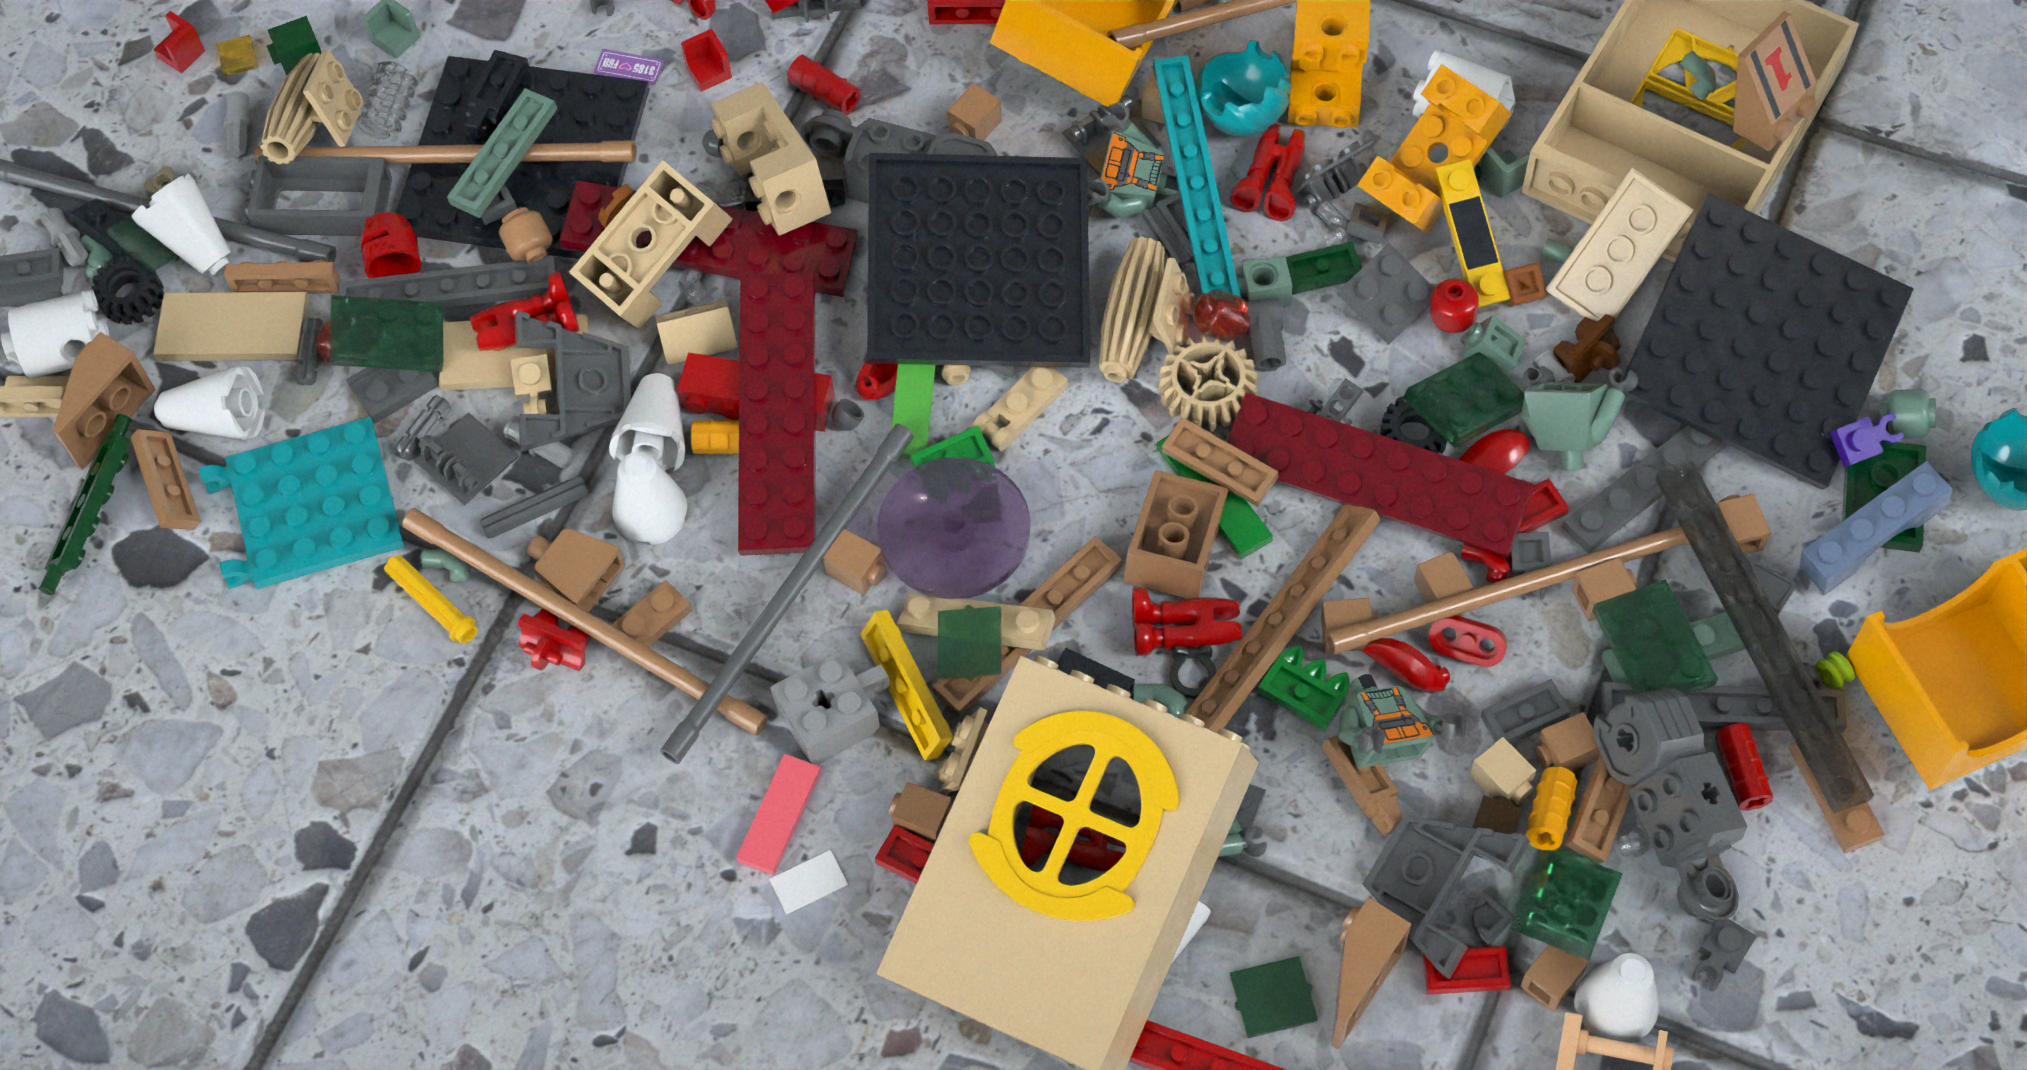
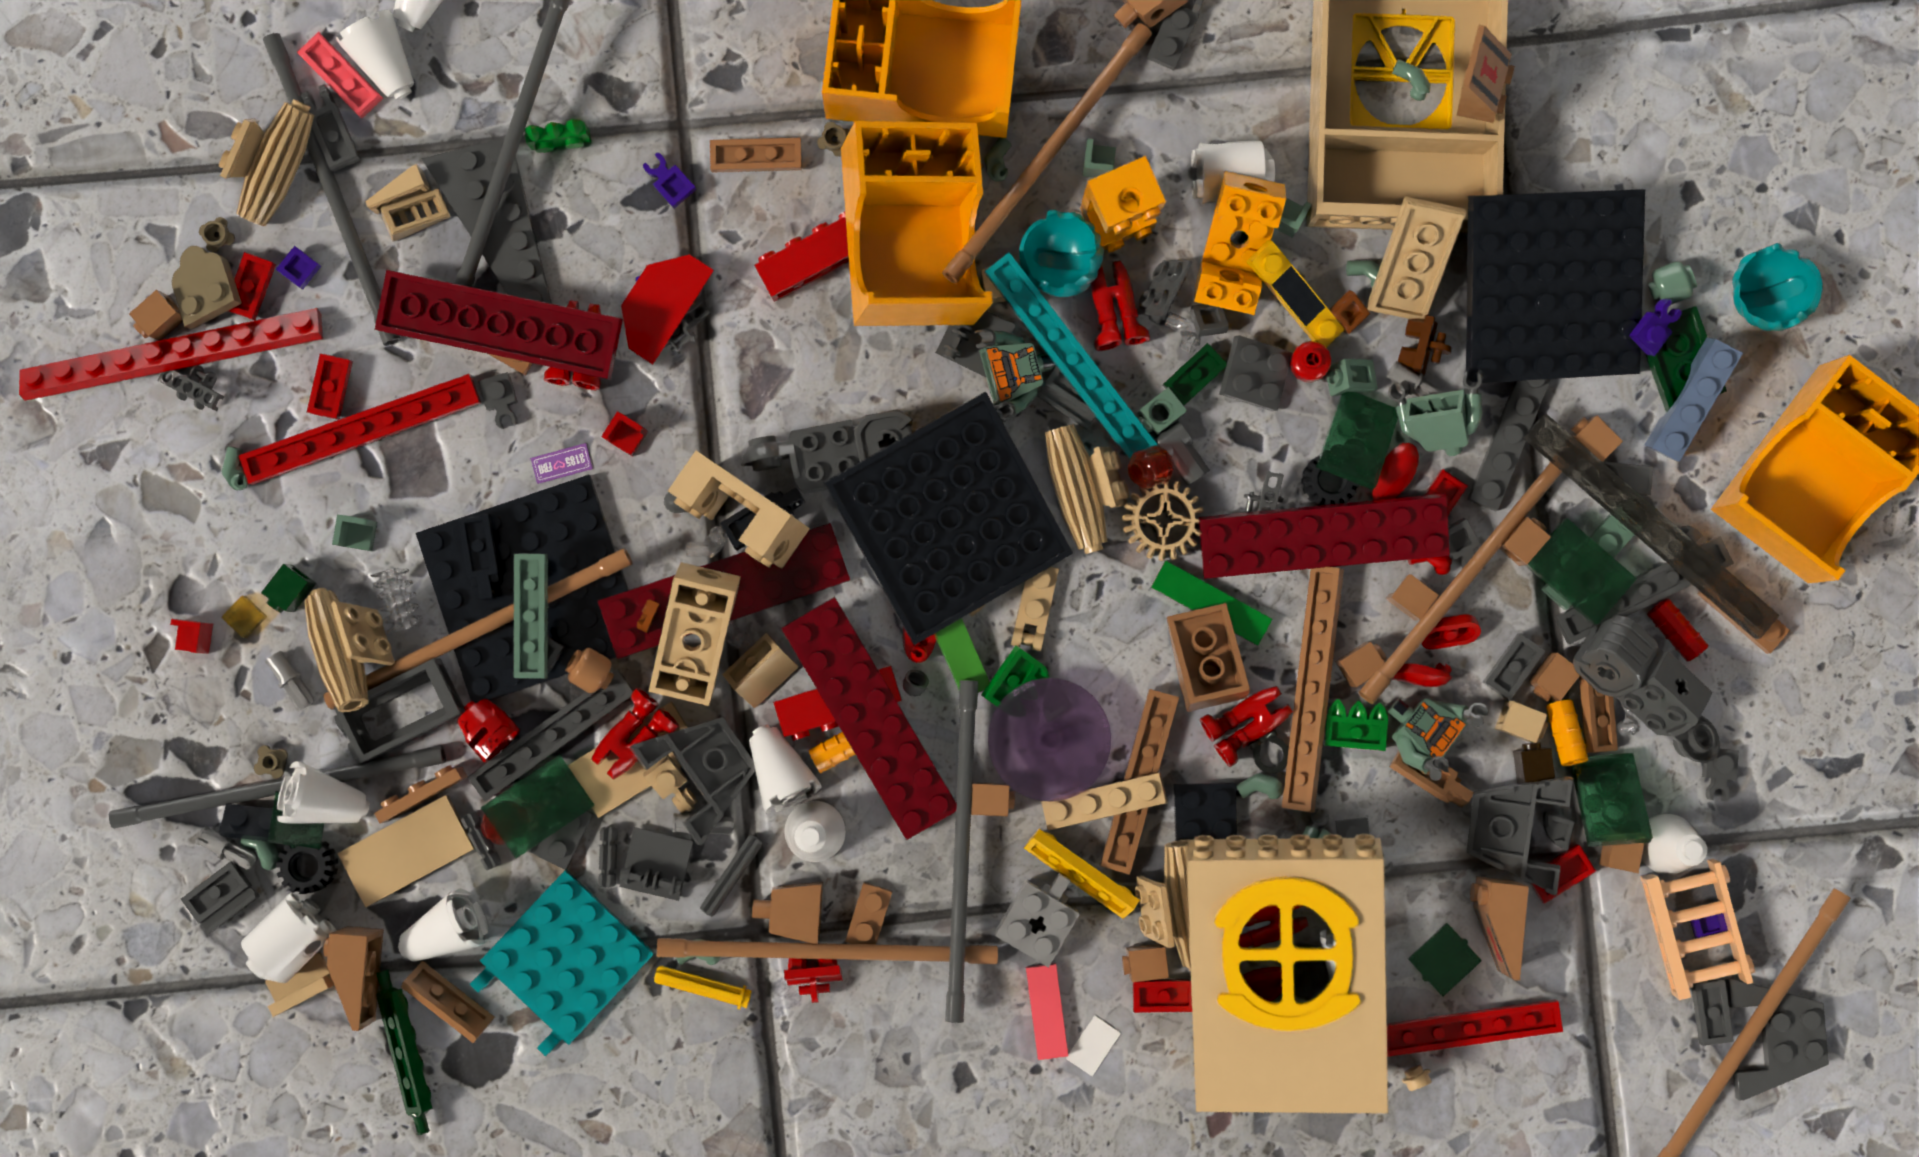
camera: 35 degrees left, 25 degrees up
red axle [787,54,860,115] -> none
clear green piece [937,605,1001,681] -> none
medium nougat brick [947,83,1002,141] -> none
medium nougat plate [1162,417,1278,507] -> none
lime bush [1815,651,1855,690] -> none

